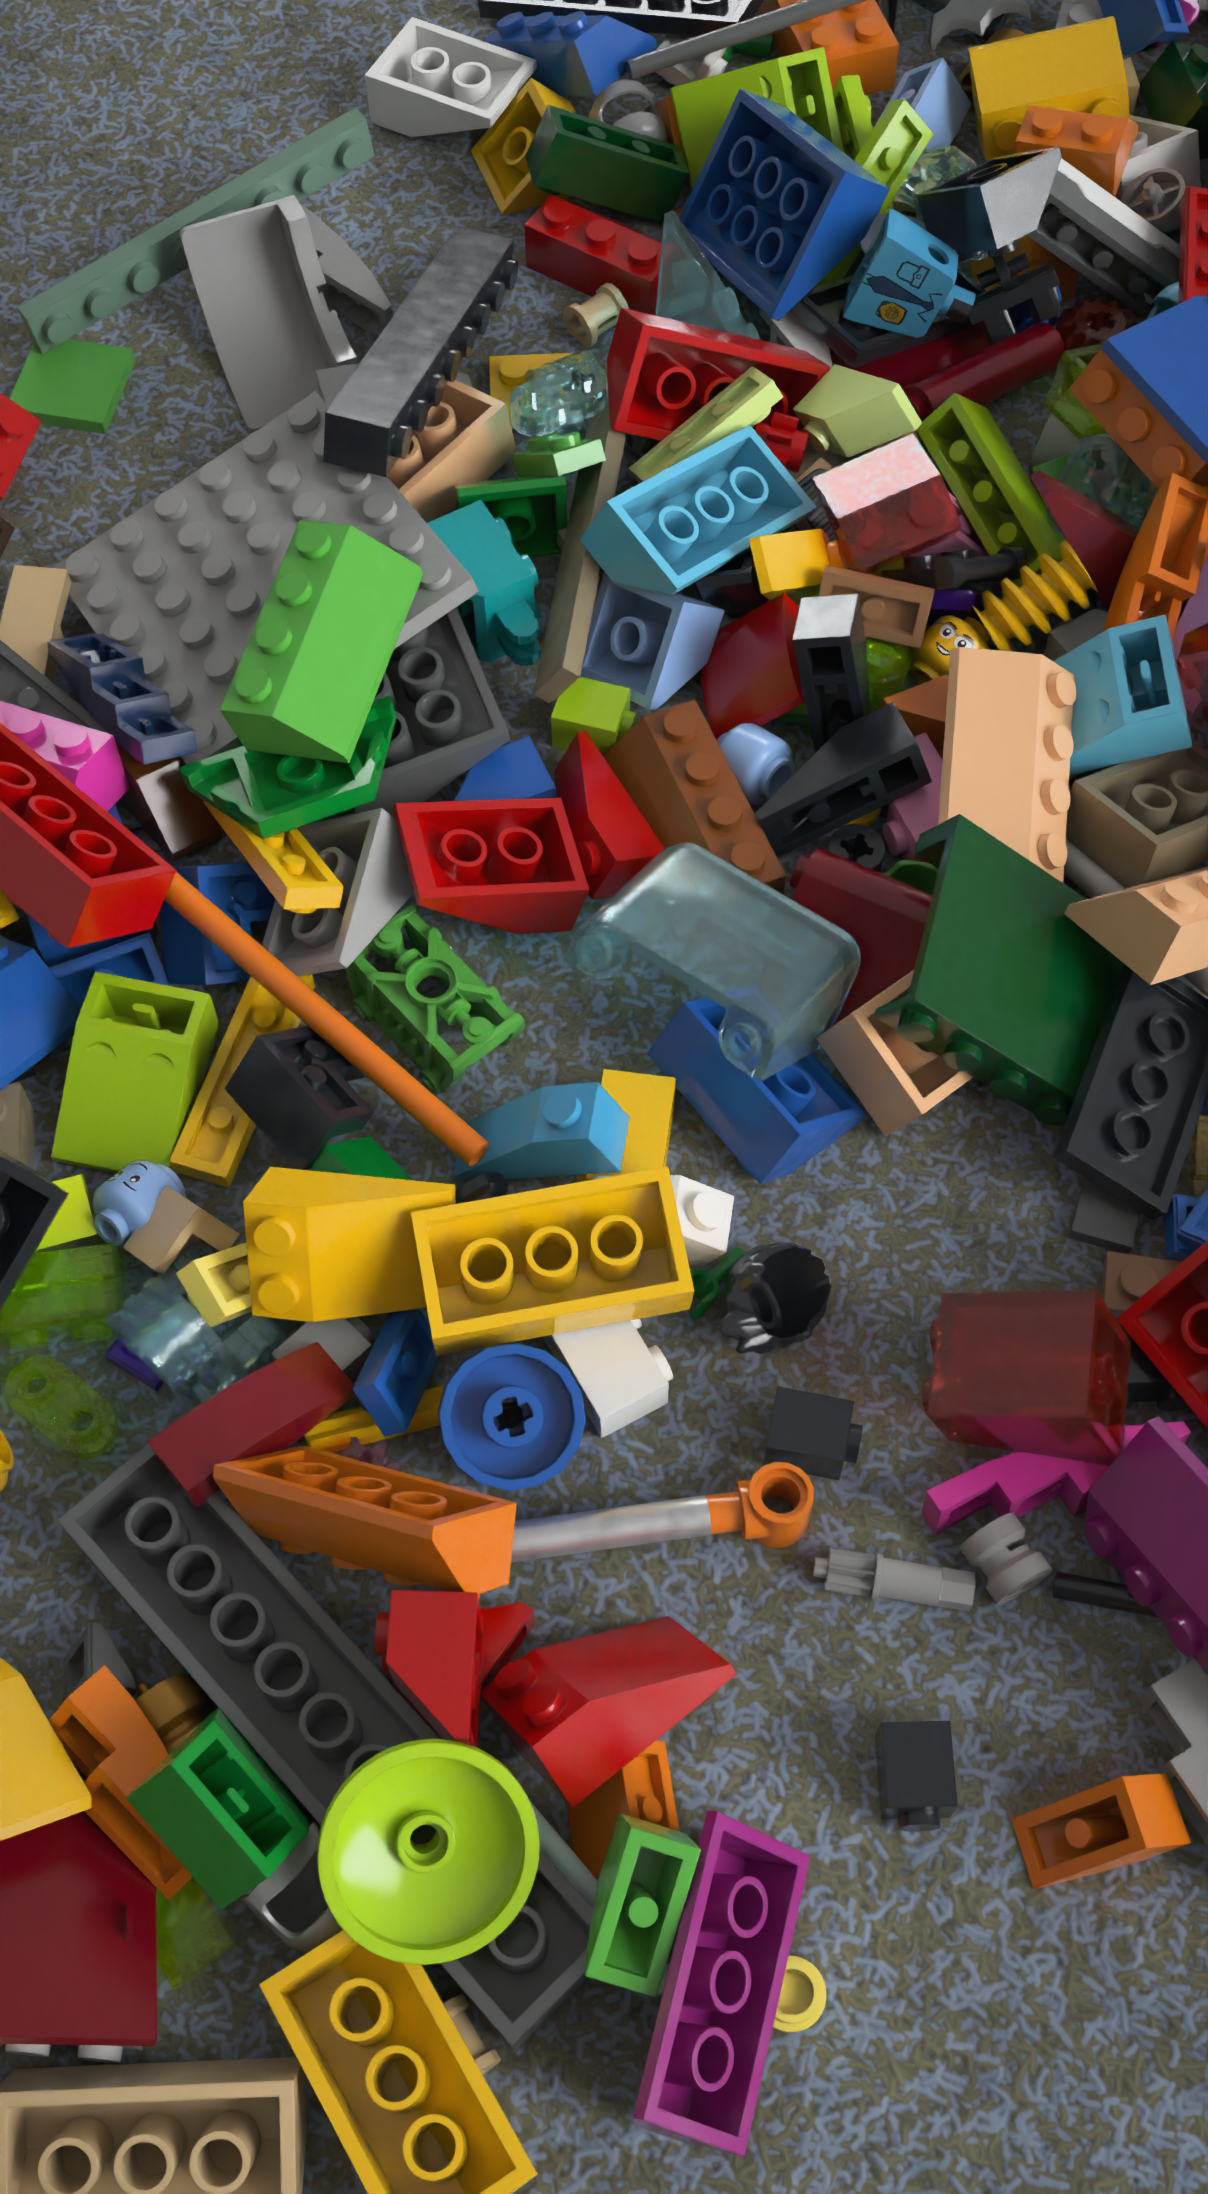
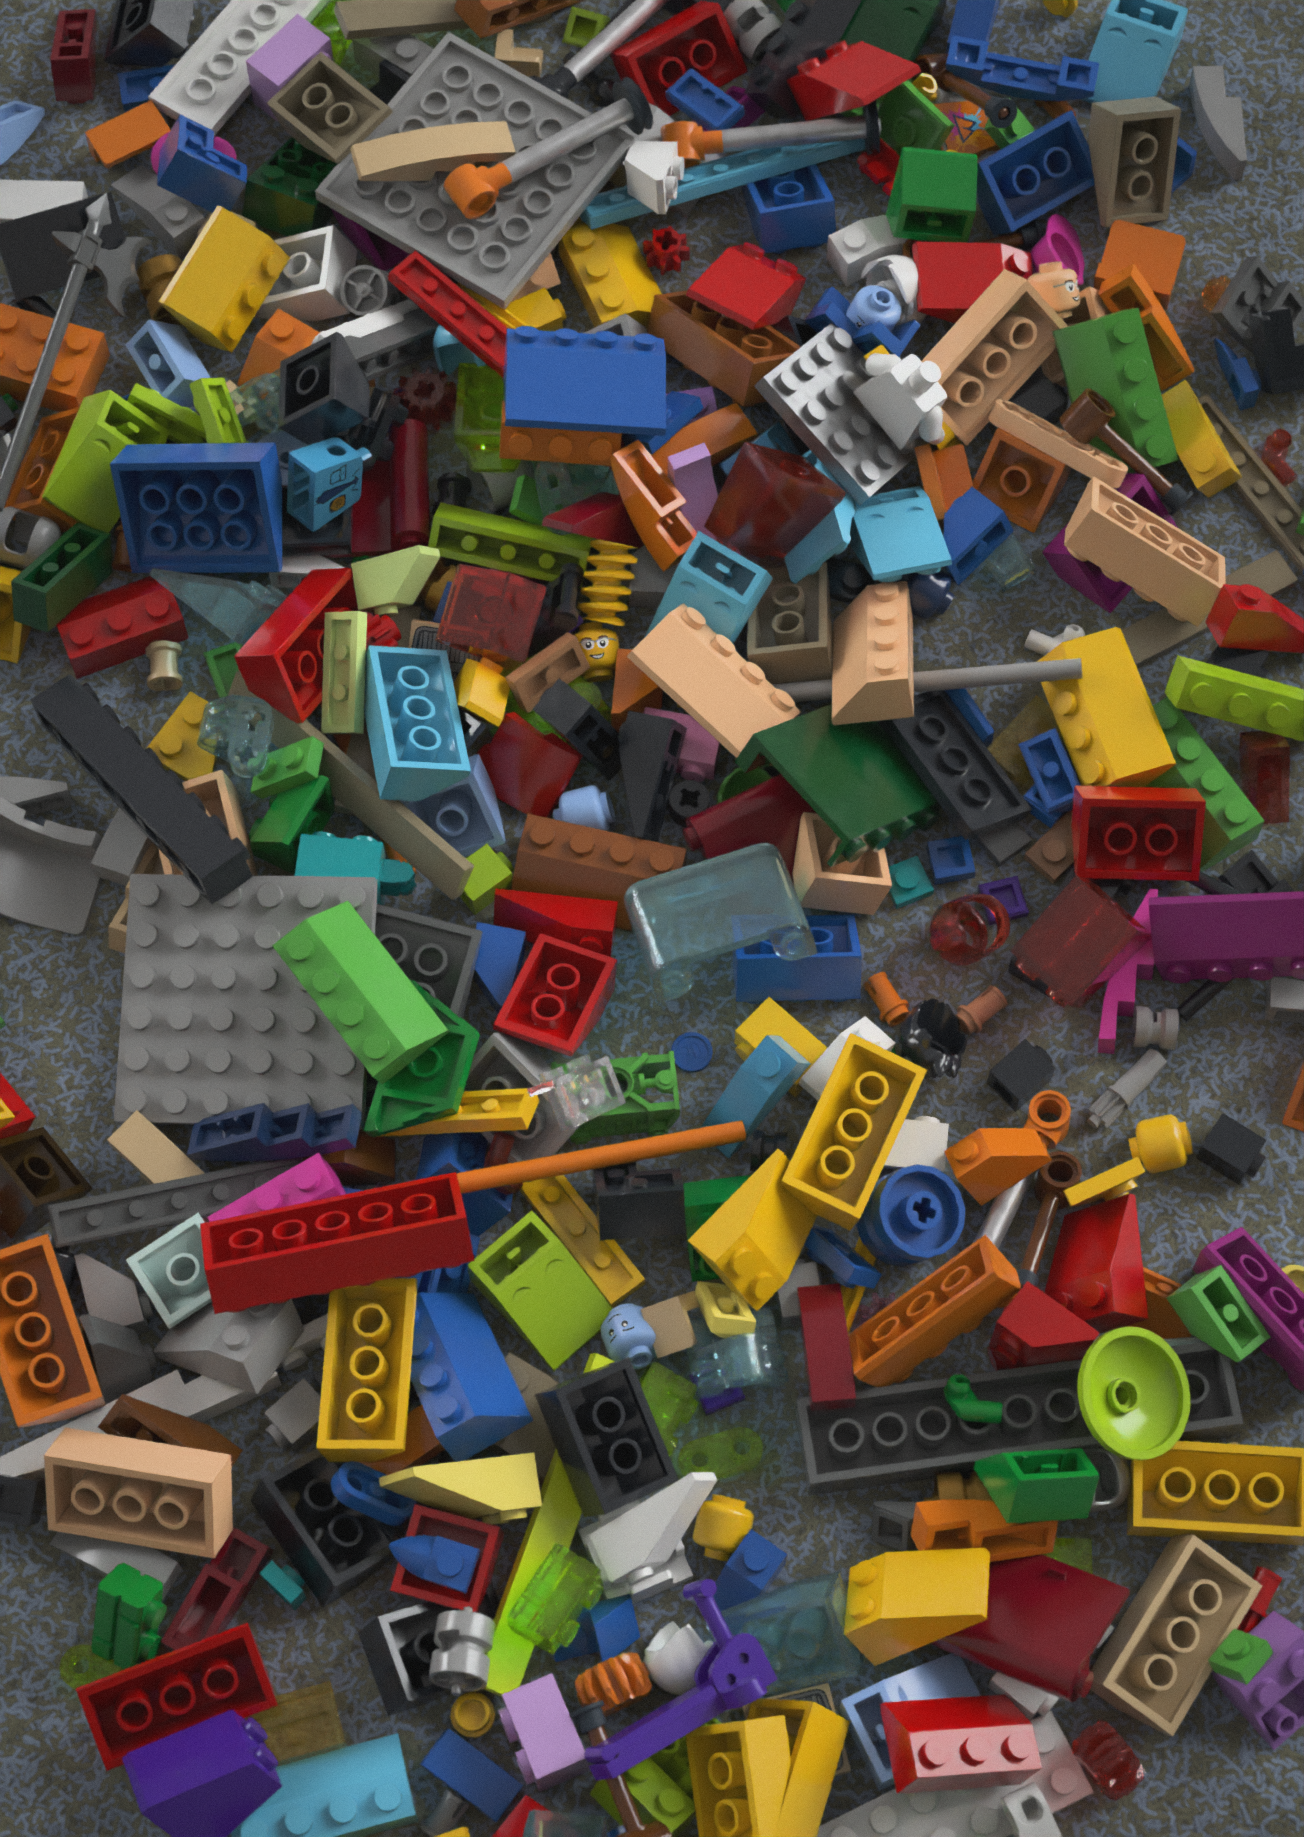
camera: 55 degrees left, 5 degrees up
orange slope [1015,106,1138,197] -> none
none -> black bush [432,472,472,516]
none -> clear red arm [484,1132,523,1195]
none -> clear bracket [527,1054,626,1131]
none -> blue piece [671,1032,713,1073]
none -> orange pin [863,972,910,1027]
none -> teal plate [888,856,934,909]
none -> blue plate [926,836,976,885]
none -> clear red helmet [929,894,1010,966]
none -> orange slope [944,1128,1051,1206]
none -> green arm [944,1374,1002,1424]
none -> nougat pin [955,985,1008,1035]
none -> dark purple tile [978,876,1029,925]
none -> reddish brown piece [1017,1151,1082,1288]
none -> yellow wing [1063,1157,1145,1207]
none -> yellow head [1129,1114,1193,1174]

